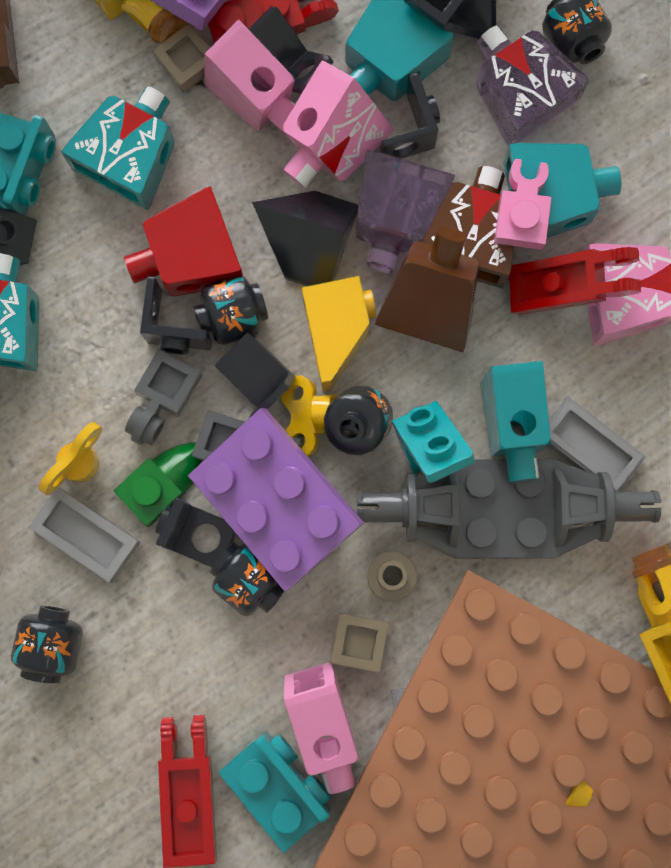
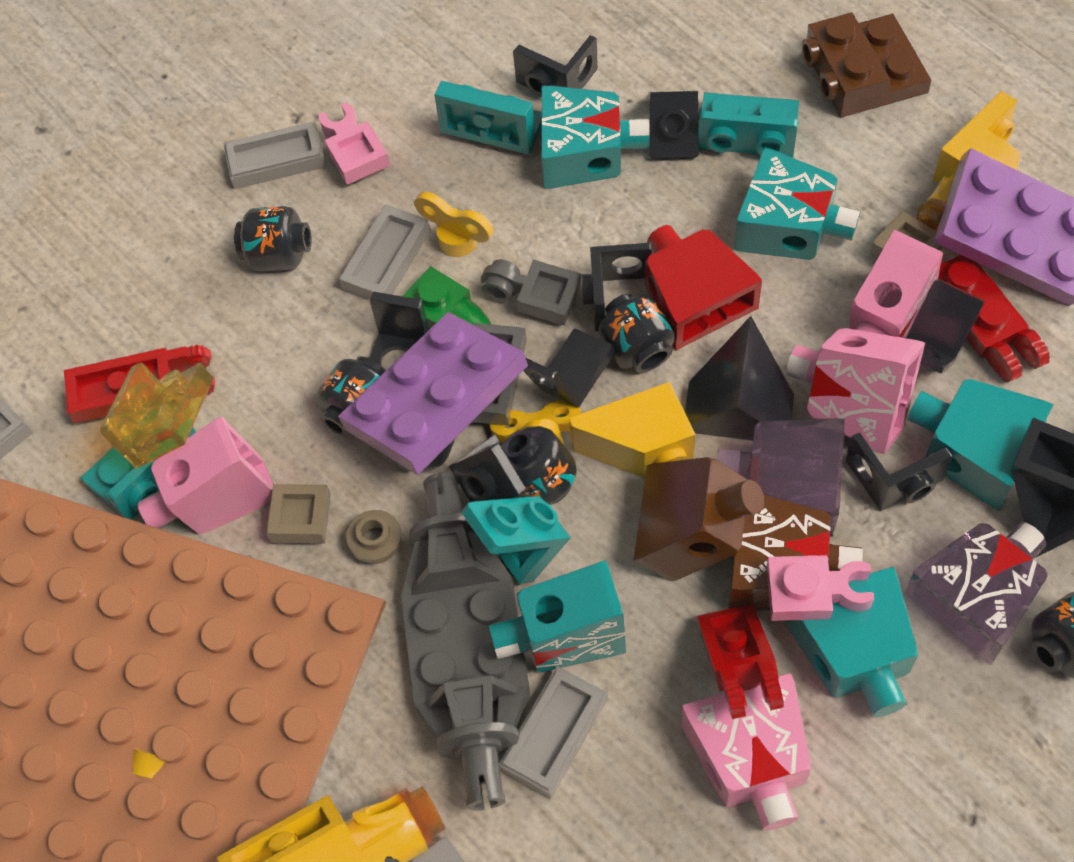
camera: 85 degrees right, 20 degrees down
none -> clear yellow bracket [100,363,214,469]
none -> black bracket [448,435,526,502]

